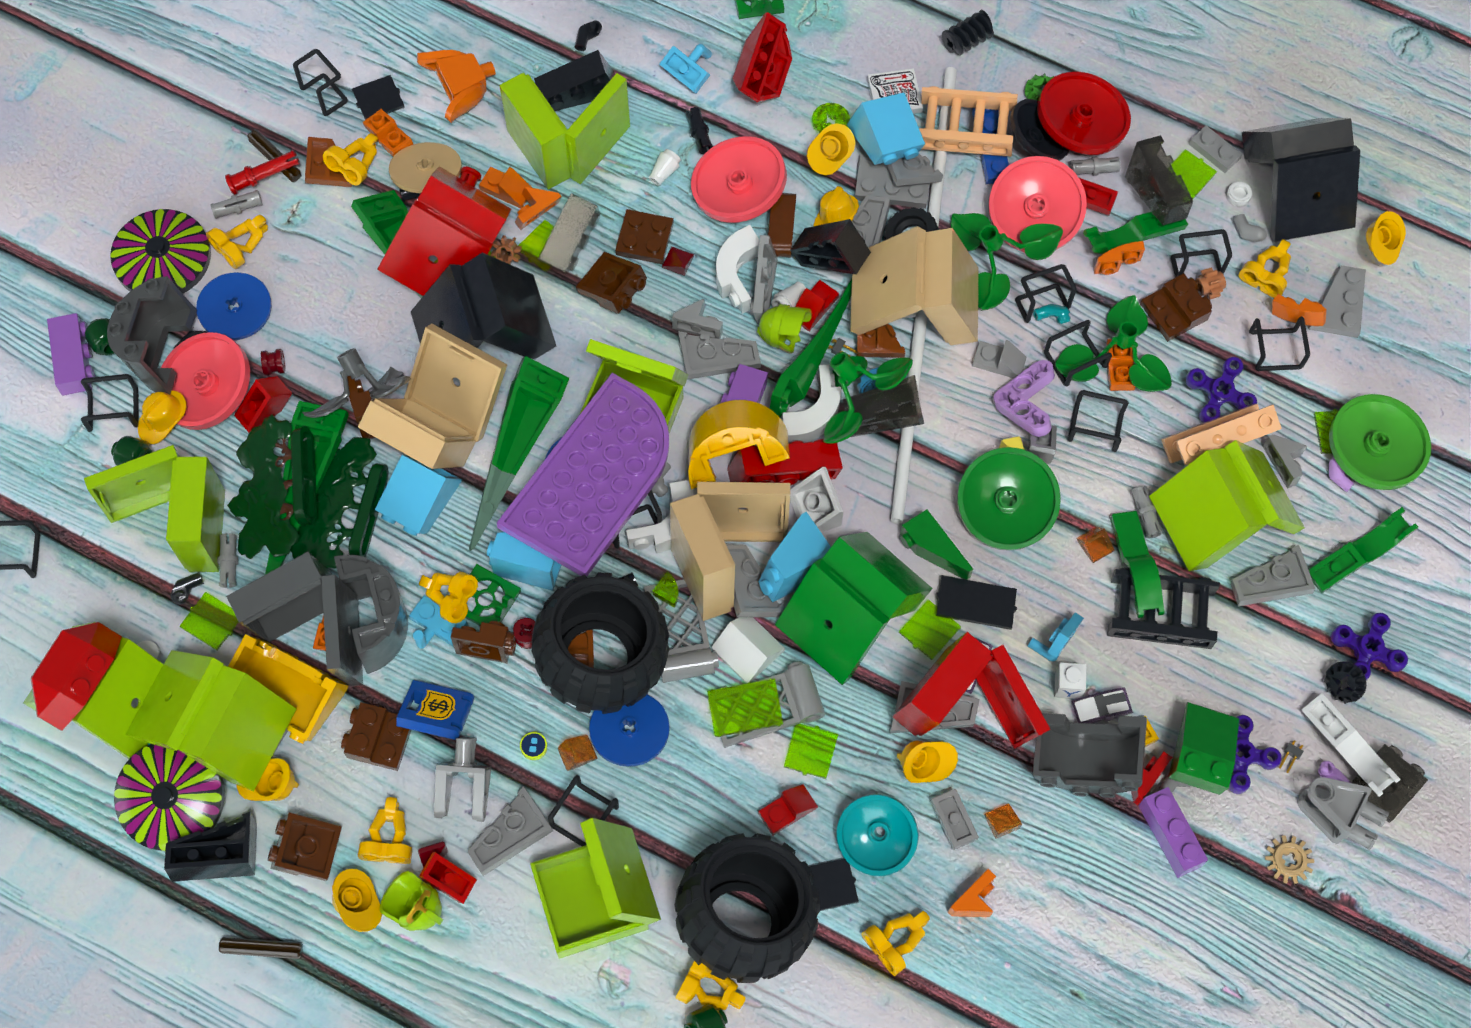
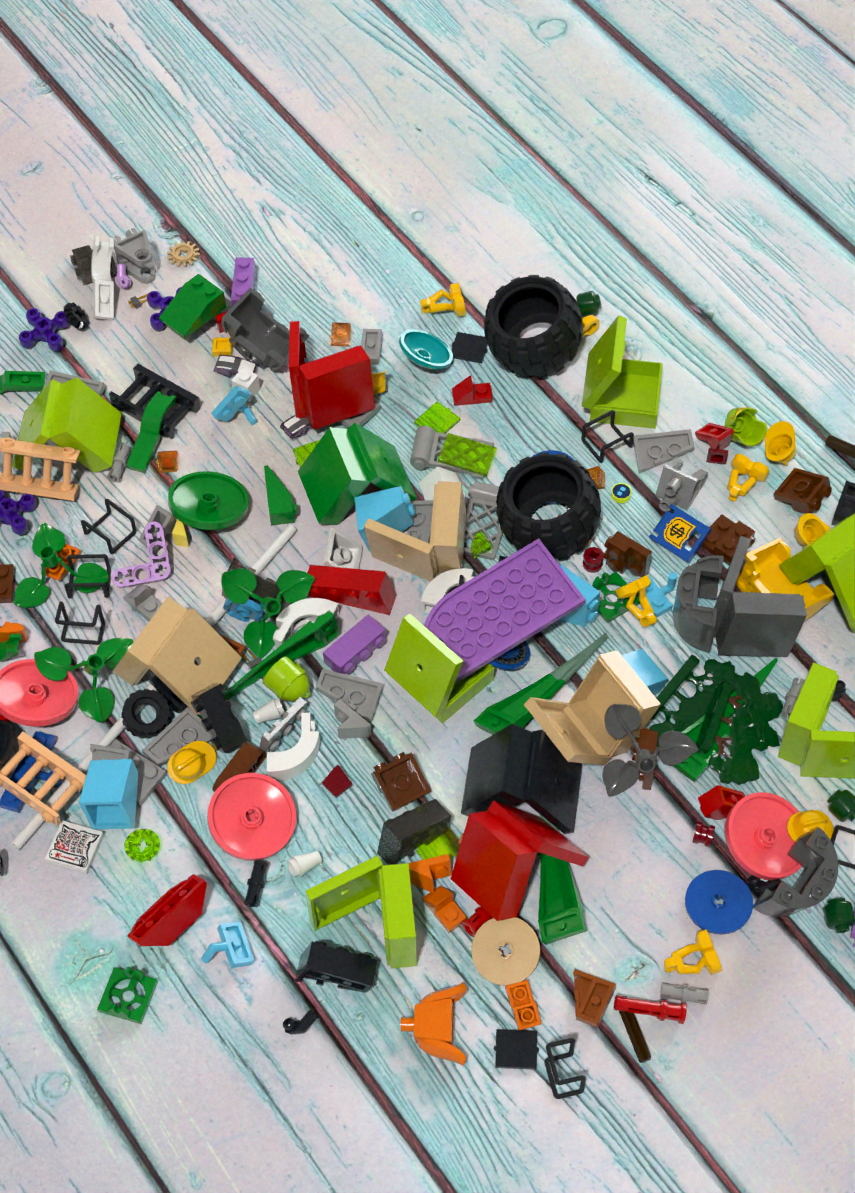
camera: 150 degrees left, 10 degrees down
dish [110,209,211,294] -> none
clear neon green piece [179,592,239,651] -> none
yellow piece [323,133,378,186] -> none
reddish brown plate [615,209,674,265] -> none
yellow cylinder [688,400,790,489] -> none
red slope [795,280,839,332] -> none
yellow piece [807,123,855,175] -> none
black piece [936,575,1017,630] -> none
orange slope [948,869,996,917] -> none
teal arm [1033,304,1071,324] -> none

